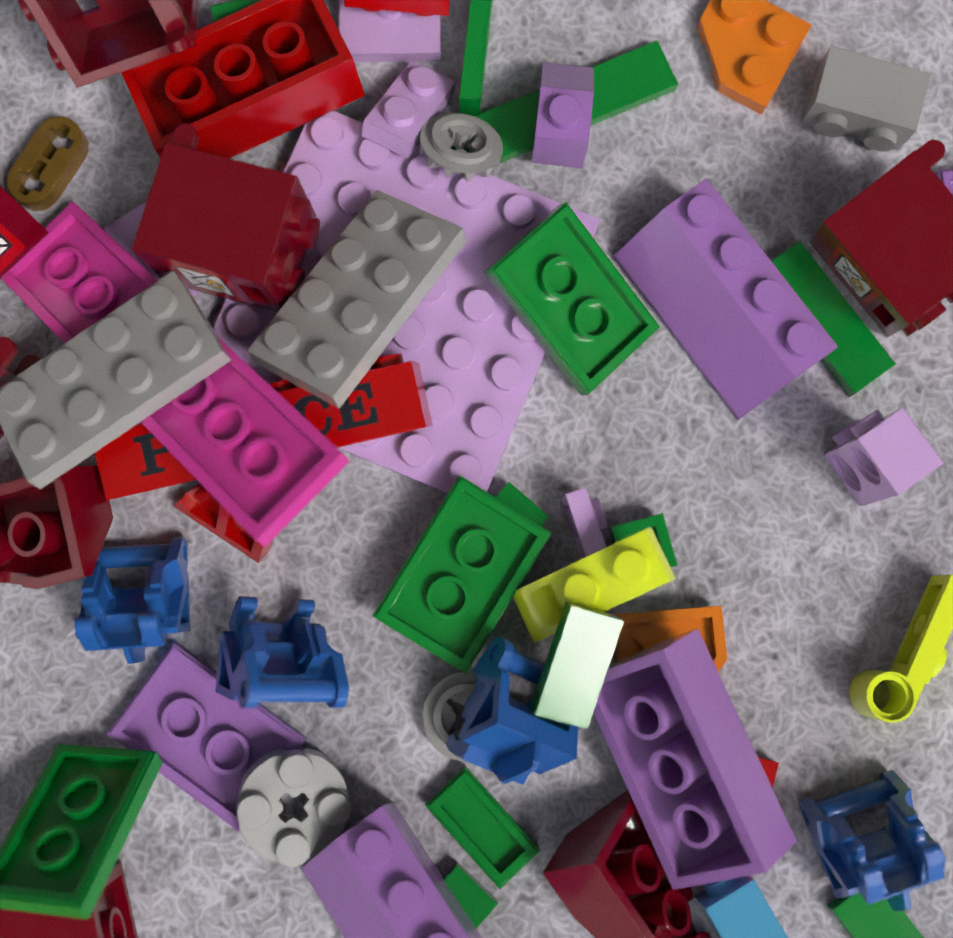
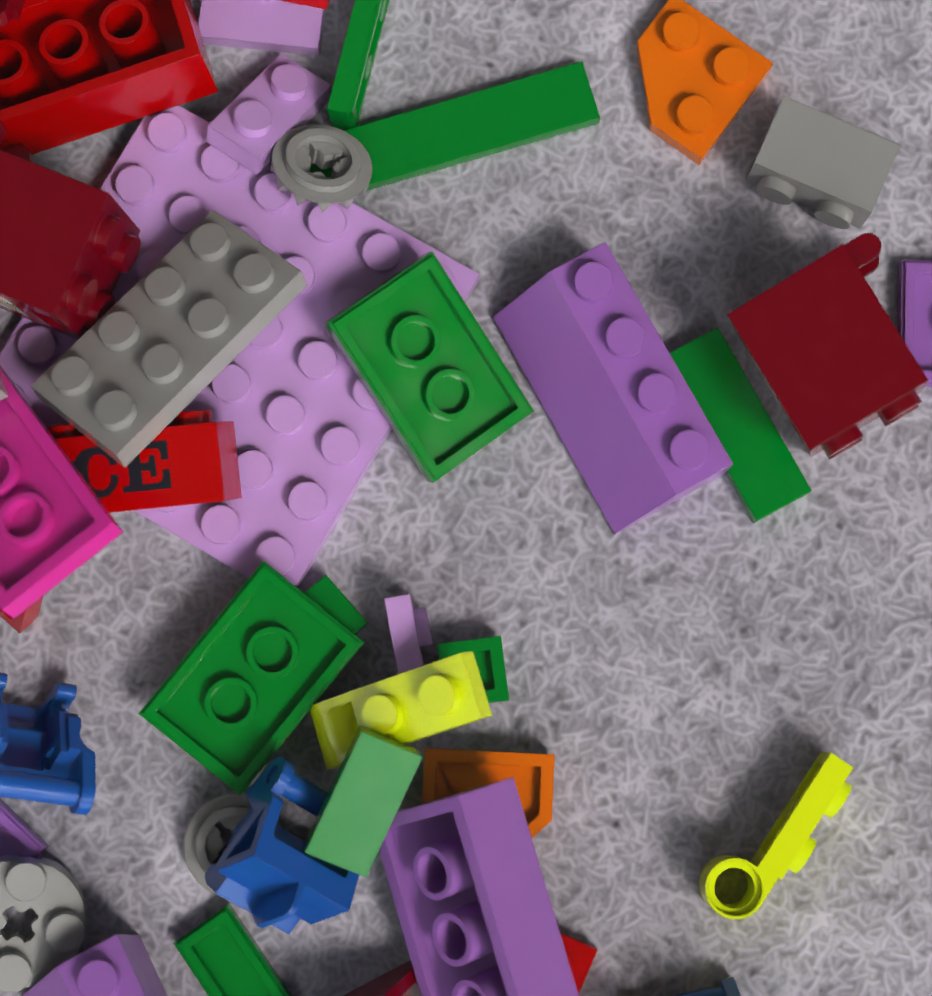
camera: 20 degrees right, 0 degrees up
medium lavender slope [531,62,594,168] -> none
lavender brick [824,408,944,507] -> none

